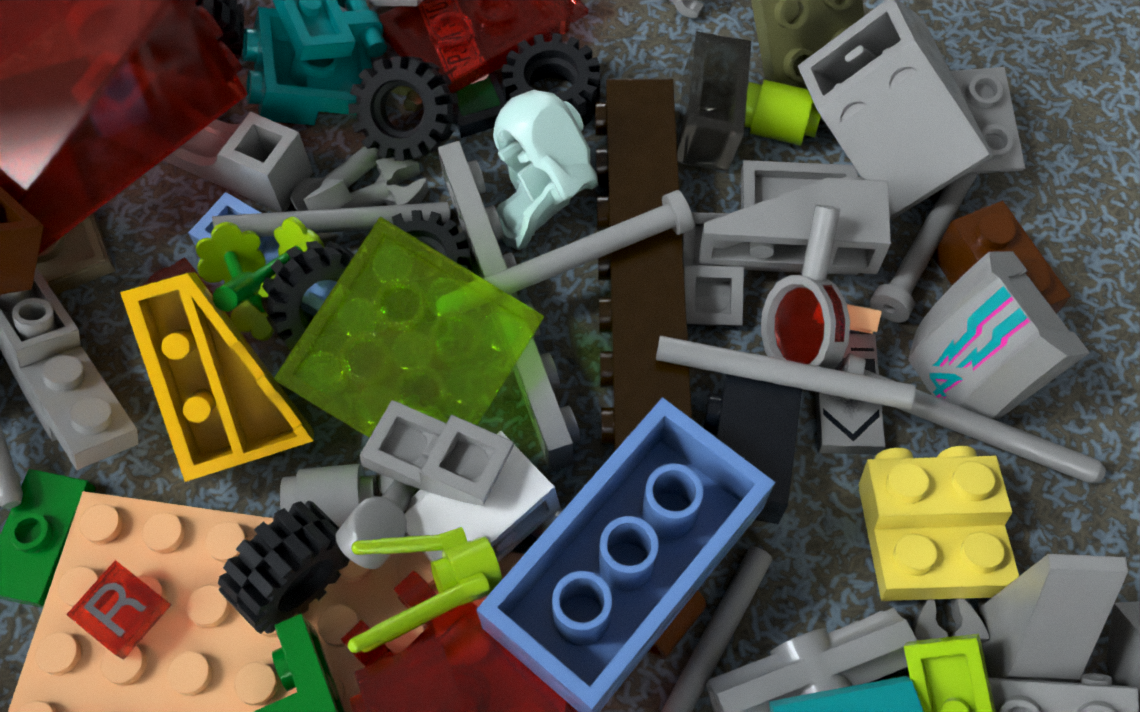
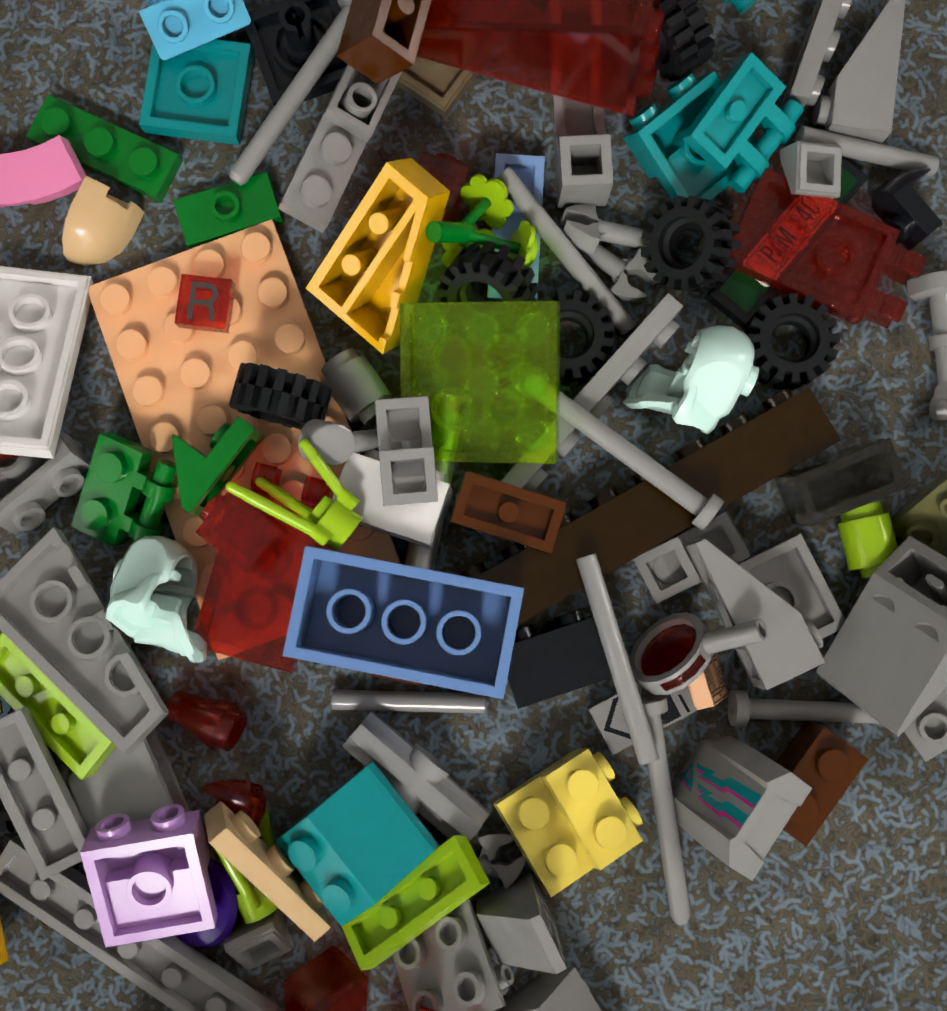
camera: 60 degrees right, 20 degrees up
none -> reddish brown plate [449,470,567,553]

